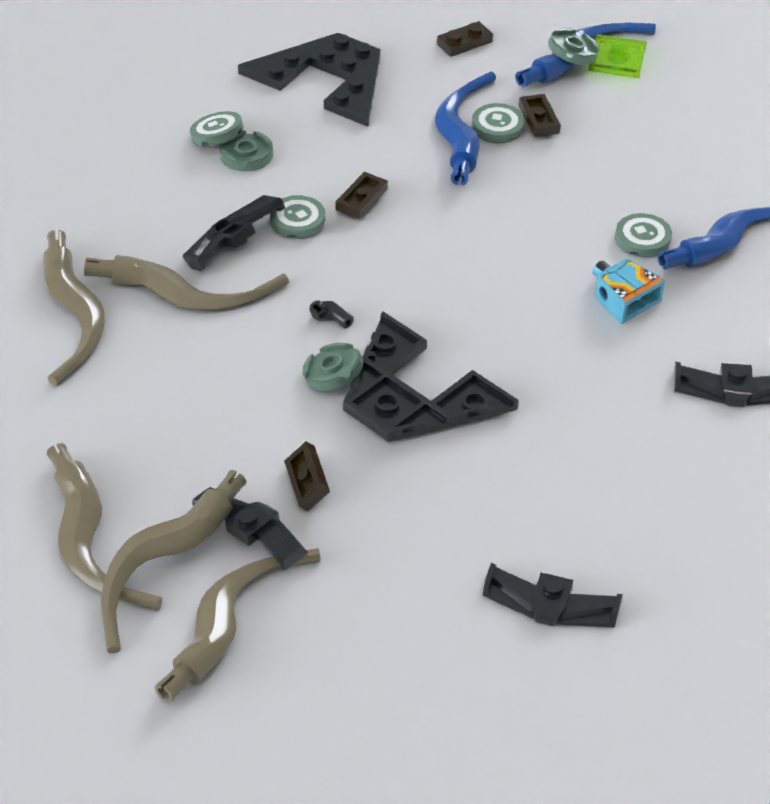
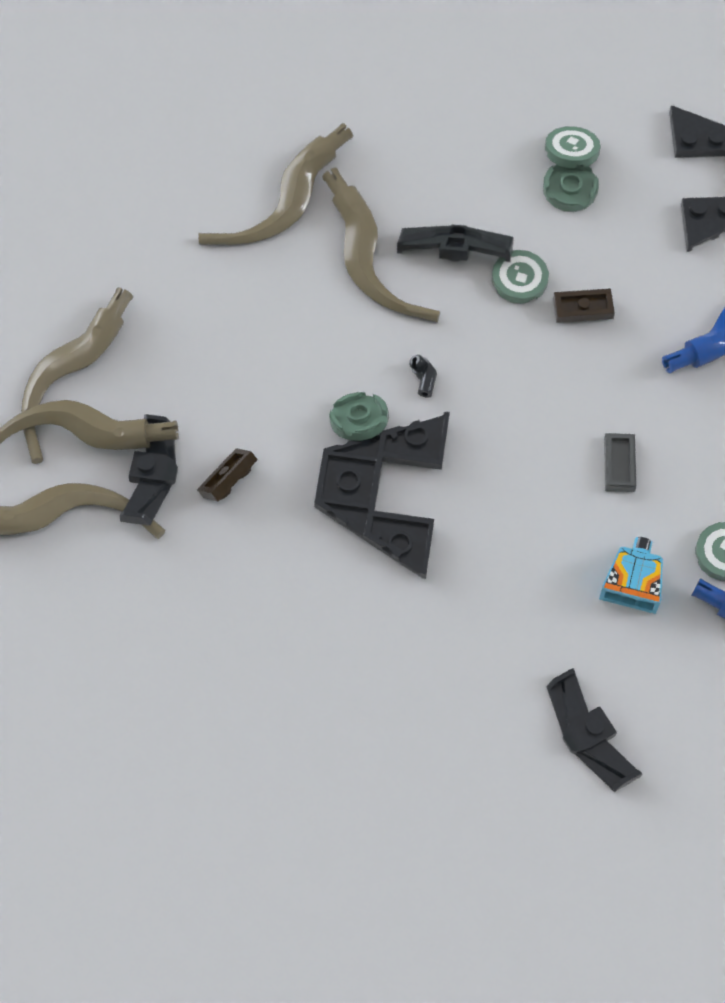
camera: 55 degrees right, 20 degrees up
black plate [482,562,623,628] -> none
none -> dark grey tile [604,433,636,492]

